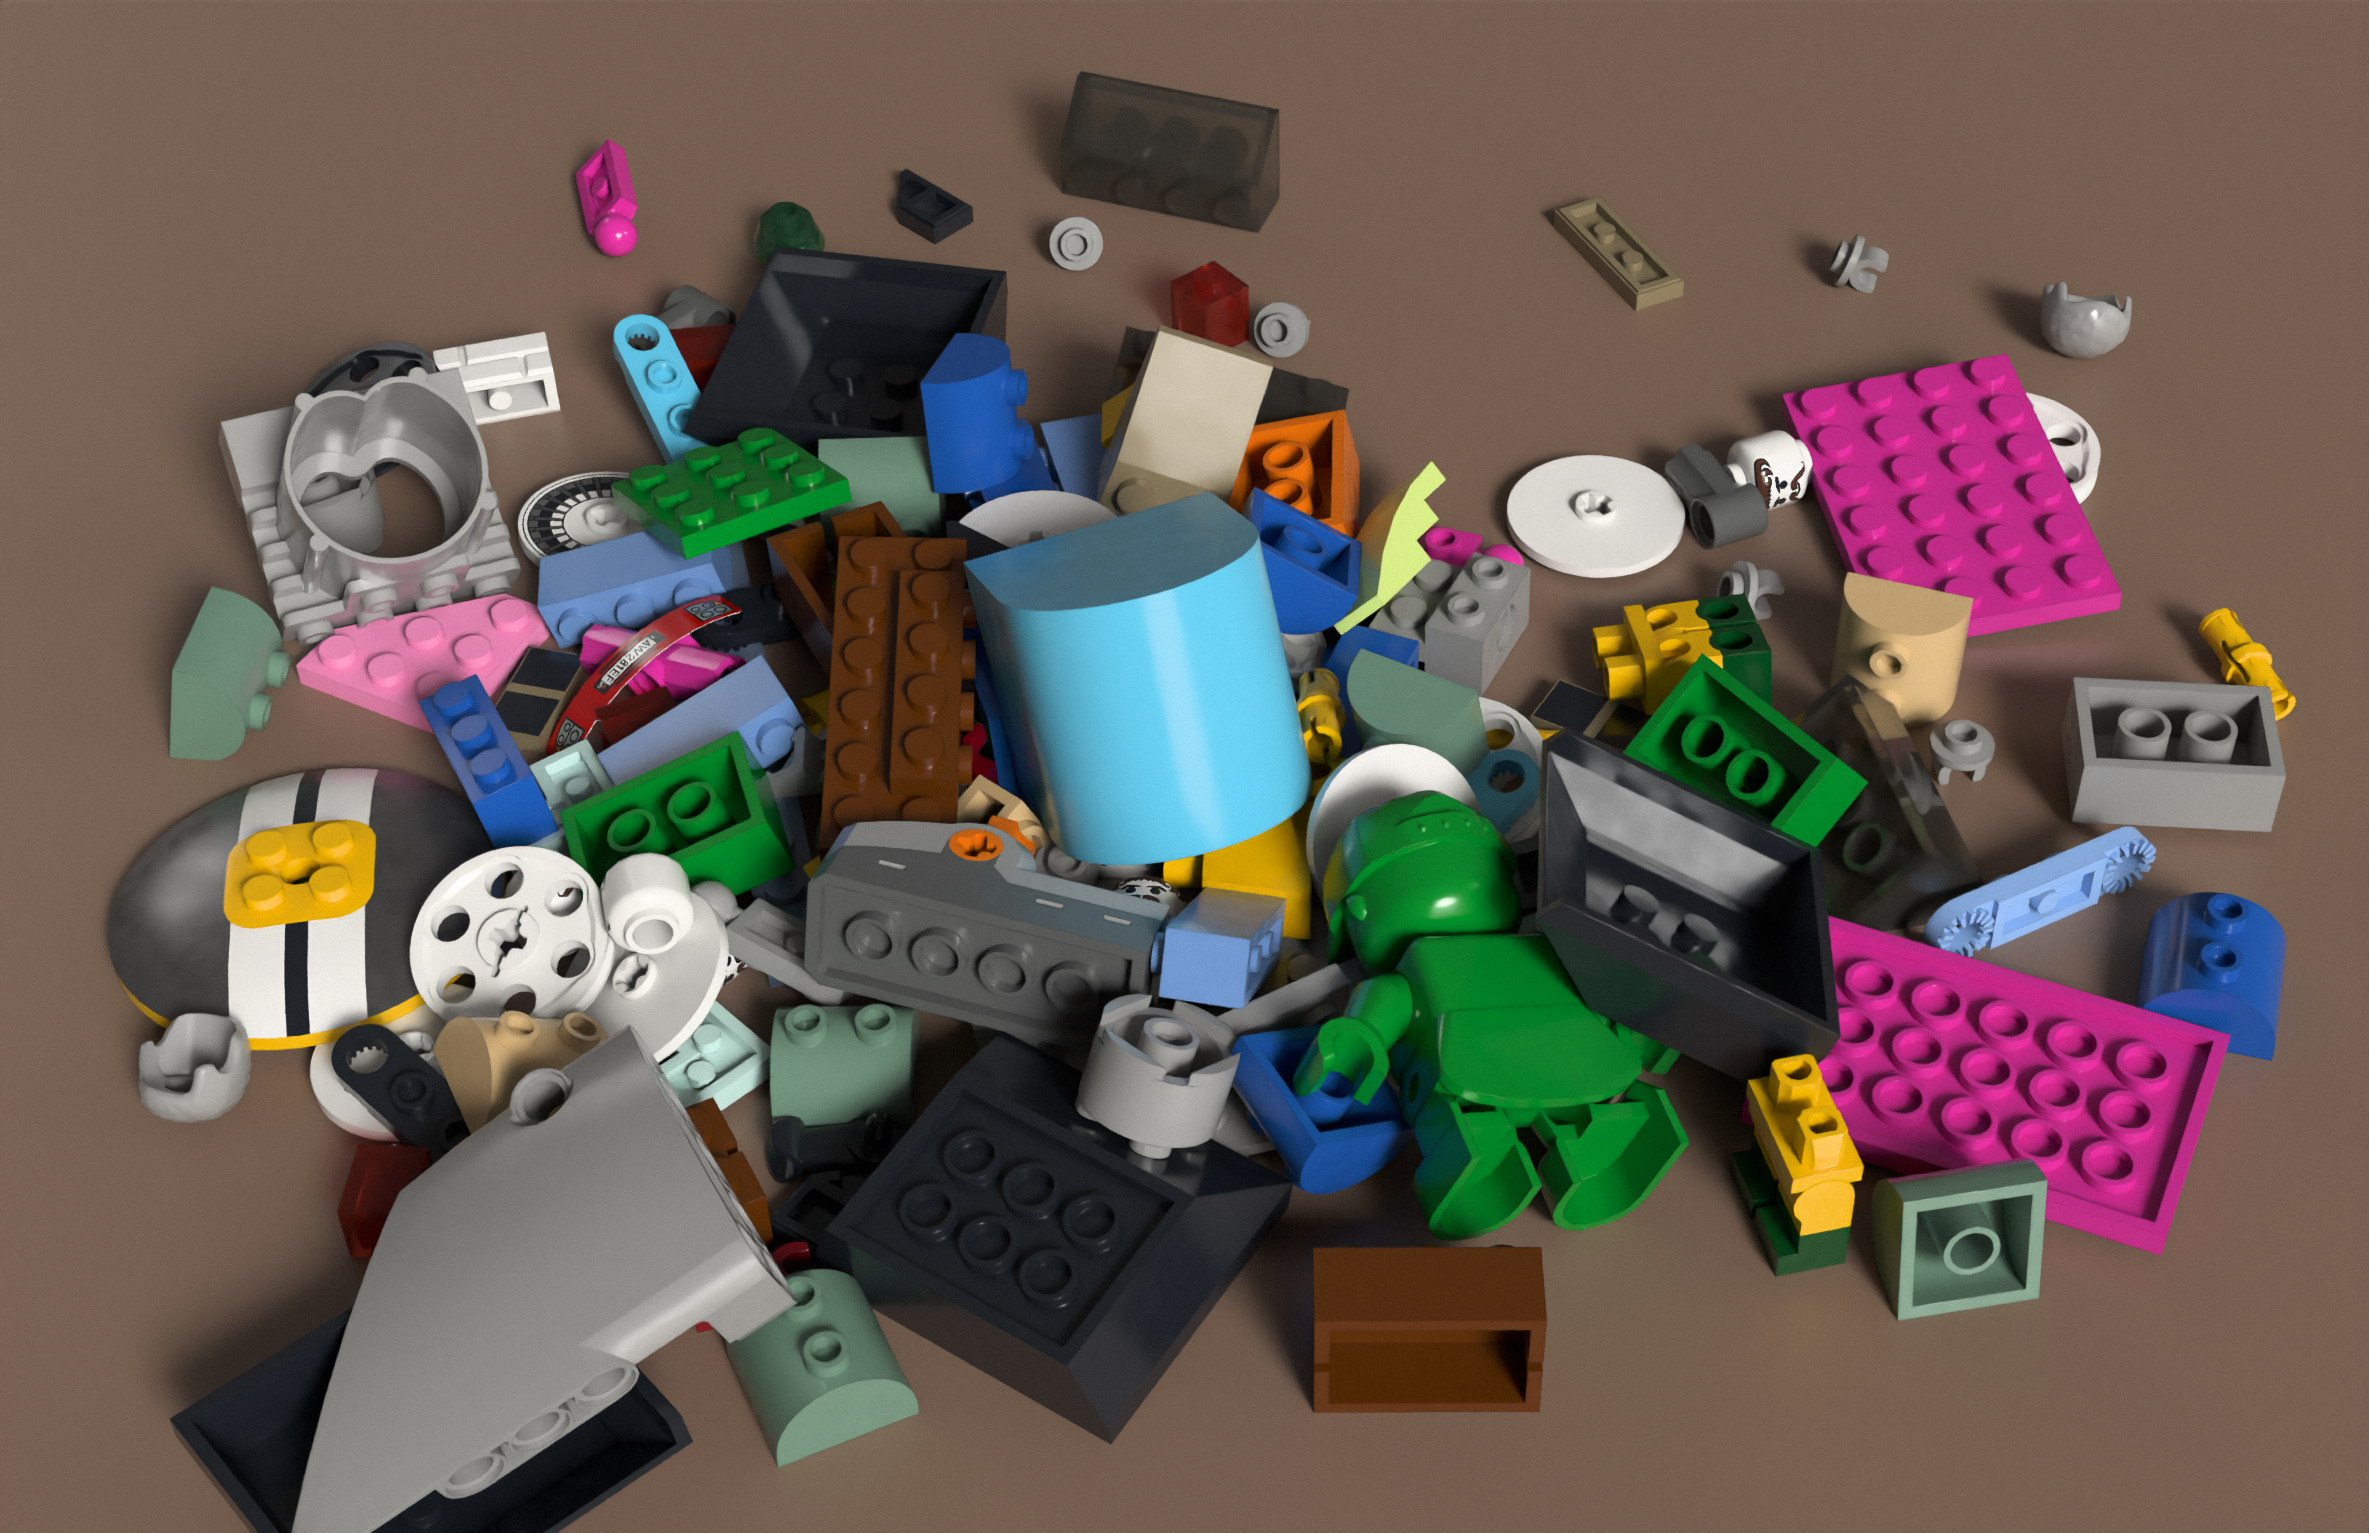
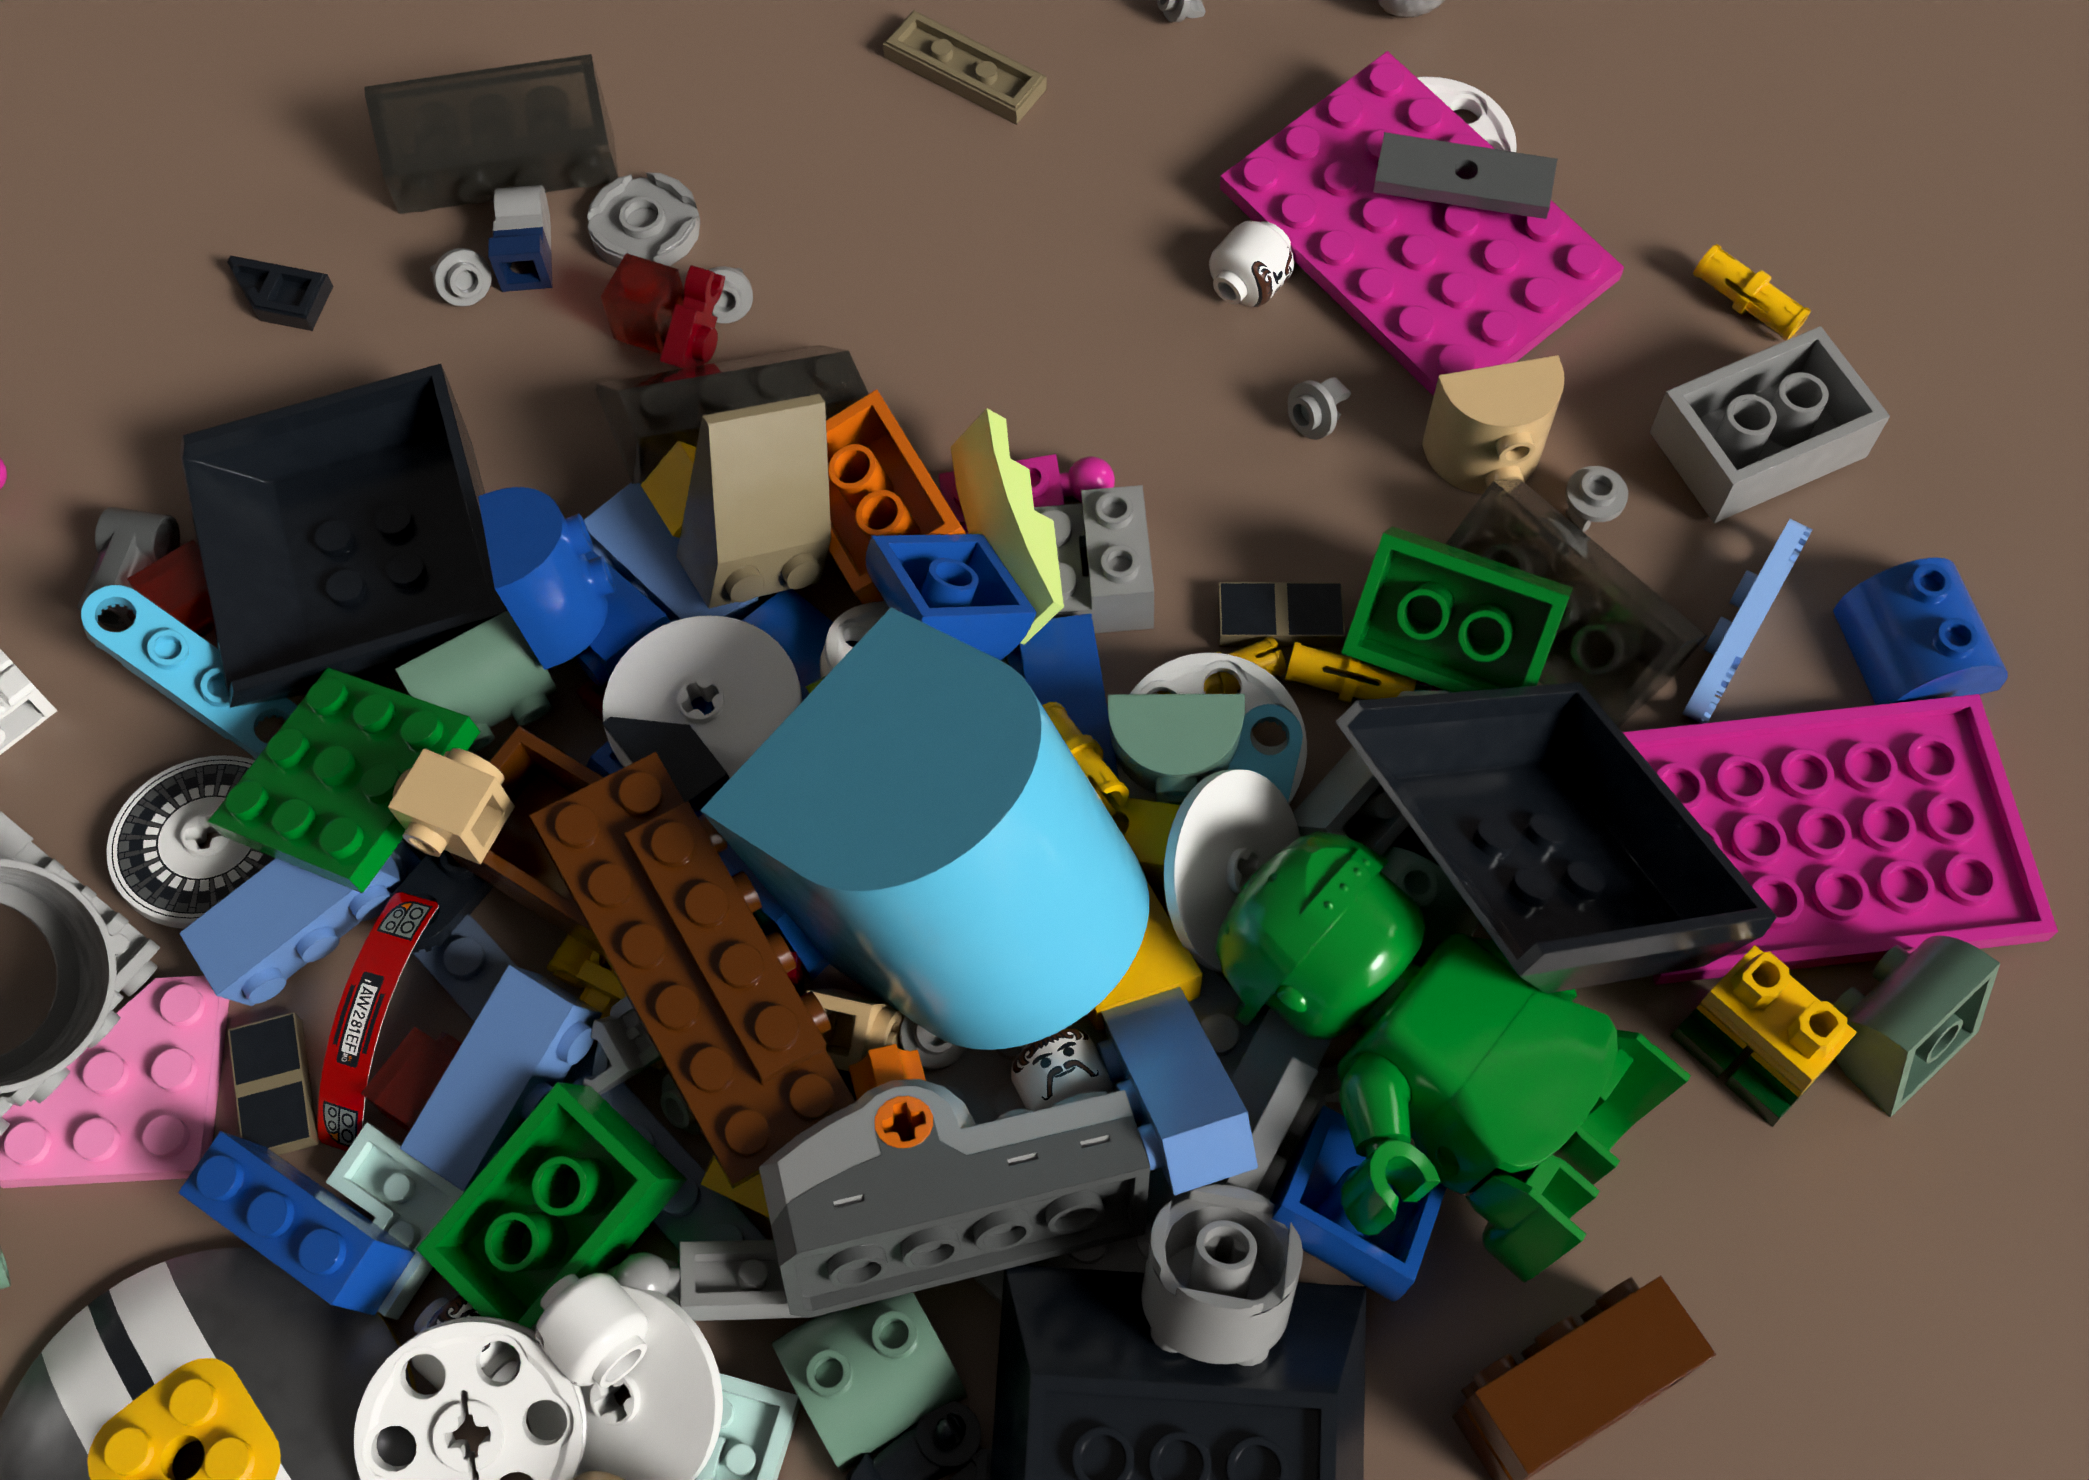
camera: 30 degrees left, 20 degrees up
dark pink piece [579,624,746,708] -> none
clear green cone [752,202,825,265] -> none
white piece [1507,455,1685,578] -> none
yellow hips [1592,593,1772,715] -> none
dark grey piece [1664,443,1768,550] -> none
none -> tan brick [388,748,515,865]
none -> leg [488,185,553,292]
none -> light grey tile [587,172,701,272]
none -> dark red plate [660,265,725,373]
none -> dark grey tile [1373,132,1558,219]

